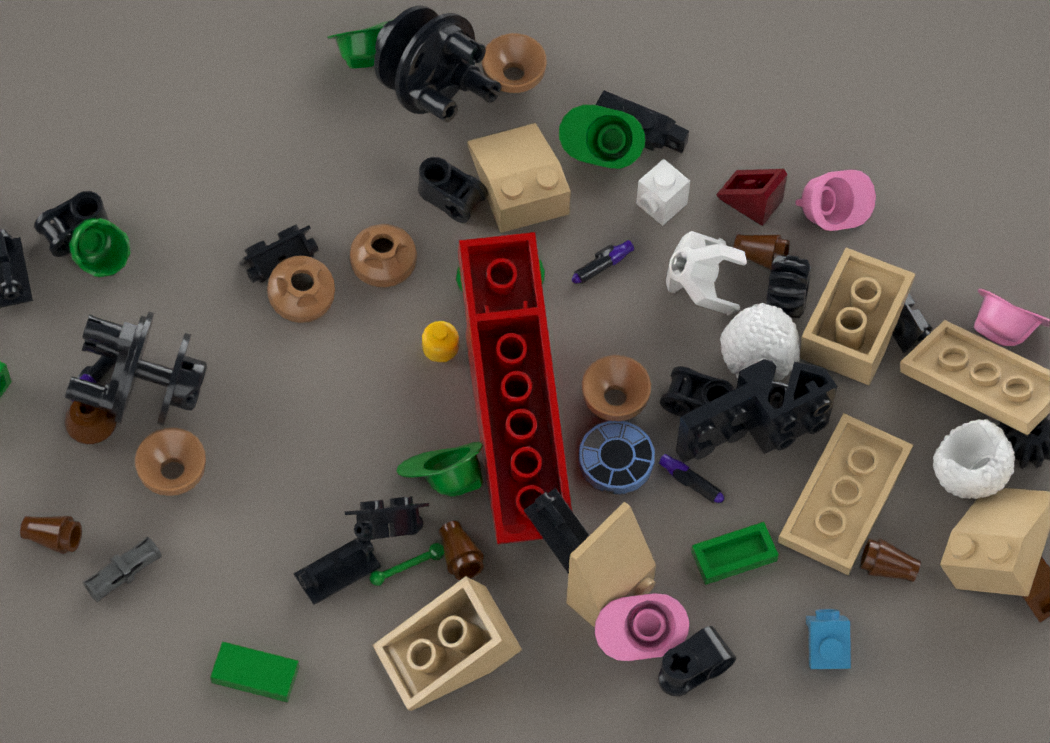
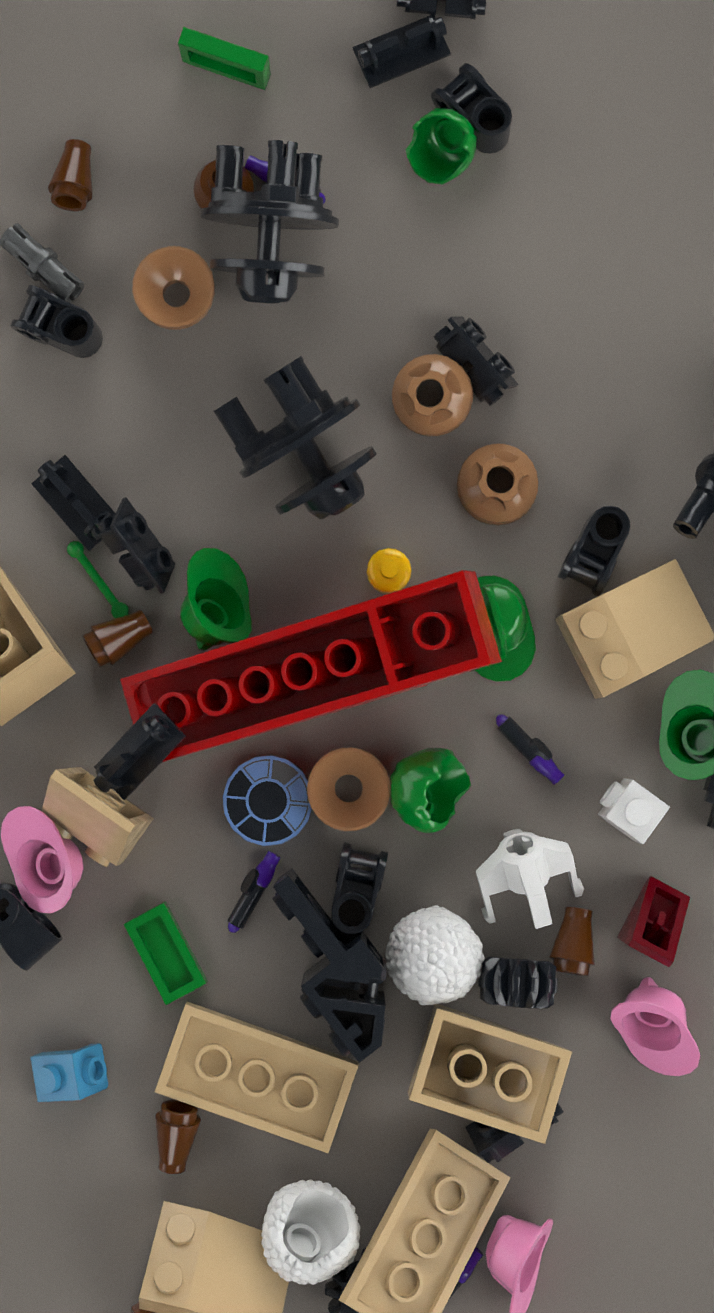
camera: 85 degrees right, 25 degrees up
none -> black piece [10,285,103,358]
none -> black piece [213,356,377,519]
none -> green hair [390,748,471,833]

